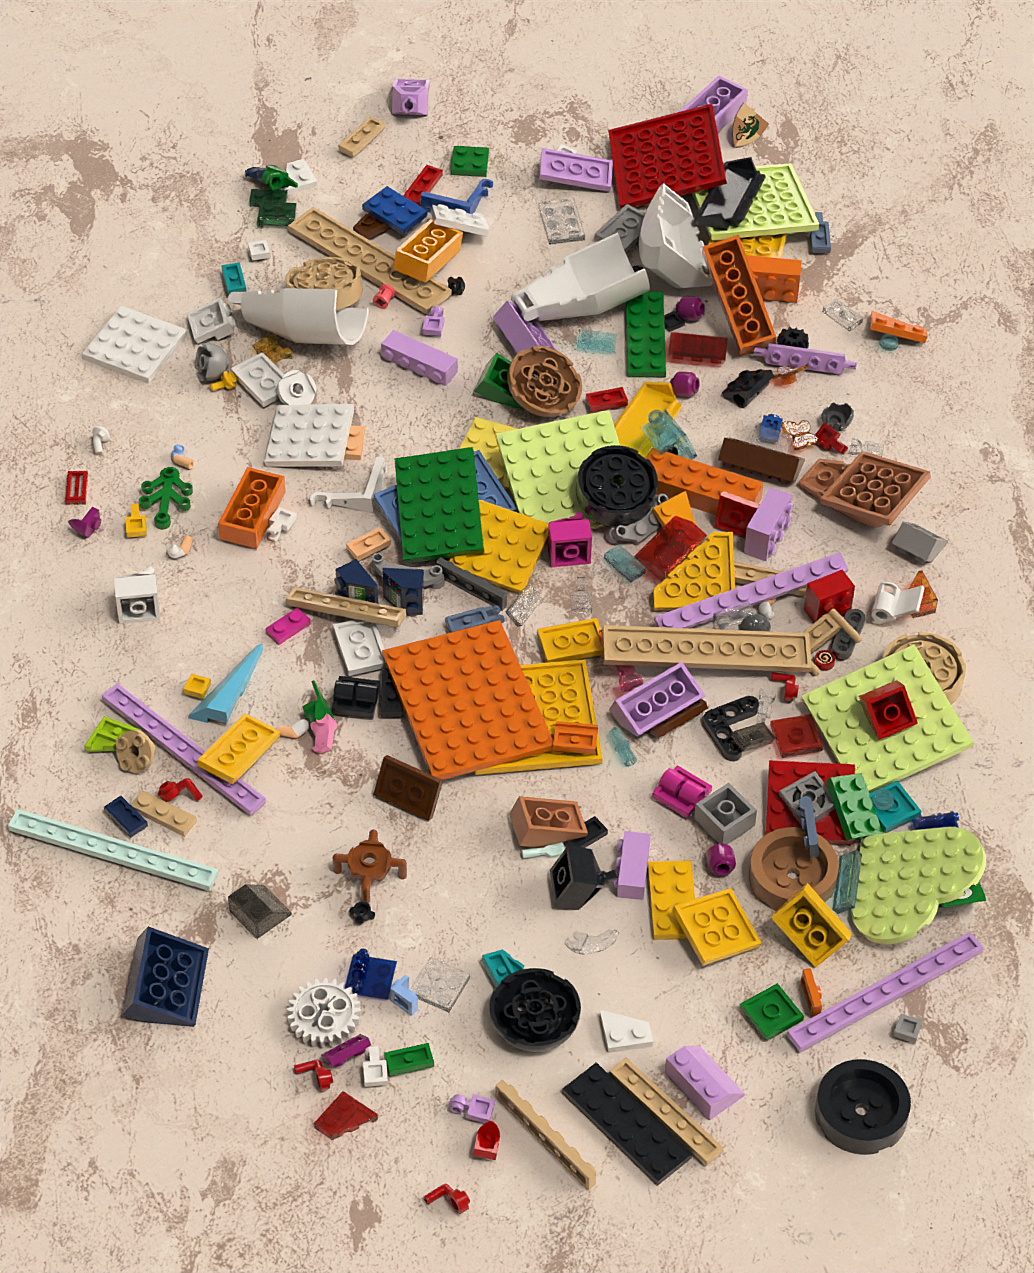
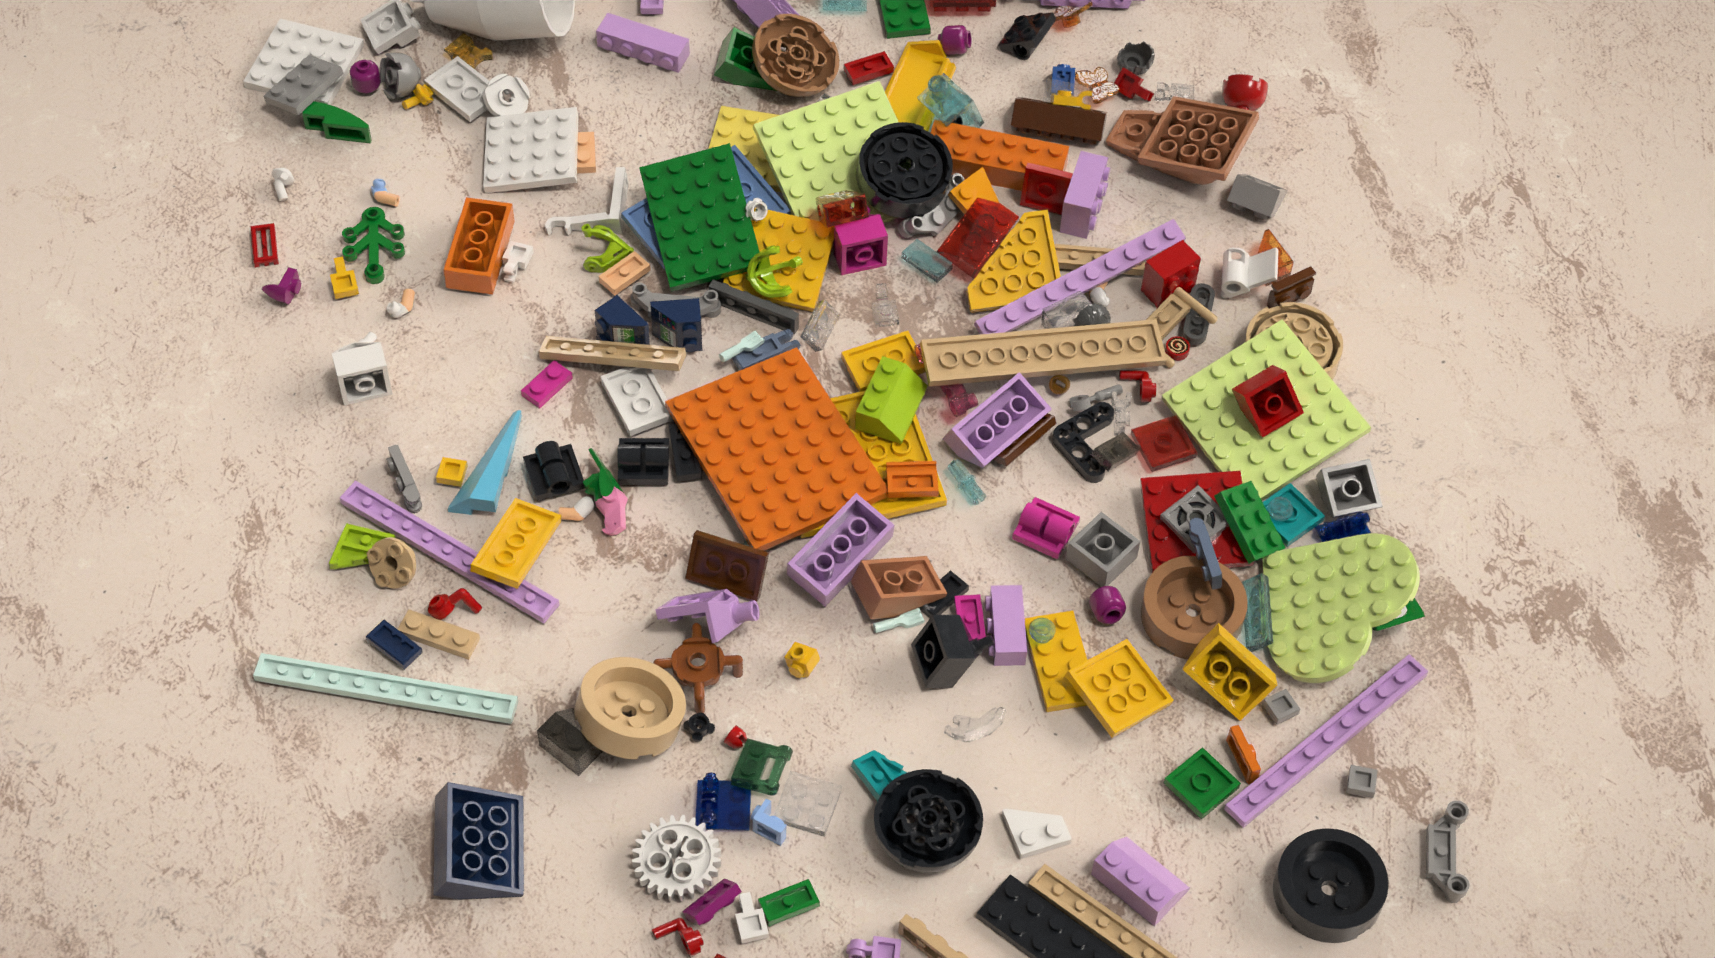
camera: 10 degrees left, 5 degrees up
none -> light grey plate [263,55,344,115]
none -> green slope [302,101,372,144]
none -> magenta head [349,59,381,94]
none -> light grey hinge [386,445,422,514]
none -> black plate [523,441,585,501]
none -> tan brick [574,657,686,759]
none -> lime helmet [581,224,634,273]
none -> lavender plate [655,589,760,643]
none -> light aqua piece [719,331,764,363]
none -> red hinge [724,725,747,749]
none -> clear green plate [731,738,793,796]
none -> white plate [745,198,768,221]
none -> lime helmet [745,245,803,298]
none -> yellow plate [784,642,820,678]
none -> lavender brick [787,493,895,607]
none -> clear red torso [816,190,869,228]
none -> lime slope [855,356,928,444]
none -> dark pink plate [954,594,986,639]
none -> clear light blue plate [1029,618,1056,643]
none -> pearl gold hinge [1049,375,1070,394]
none -> yellow plate [1050,90,1092,110]
none -> light grey piece [1069,384,1123,411]
none -> red cylinder [1222,74,1268,111]
none -> light grey plate [1263,689,1300,725]
none -> reddish brown plate [1267,266,1316,309]
none -> light grey slope [1316,459,1383,518]
none -> light grey plate [1426,800,1470,903]

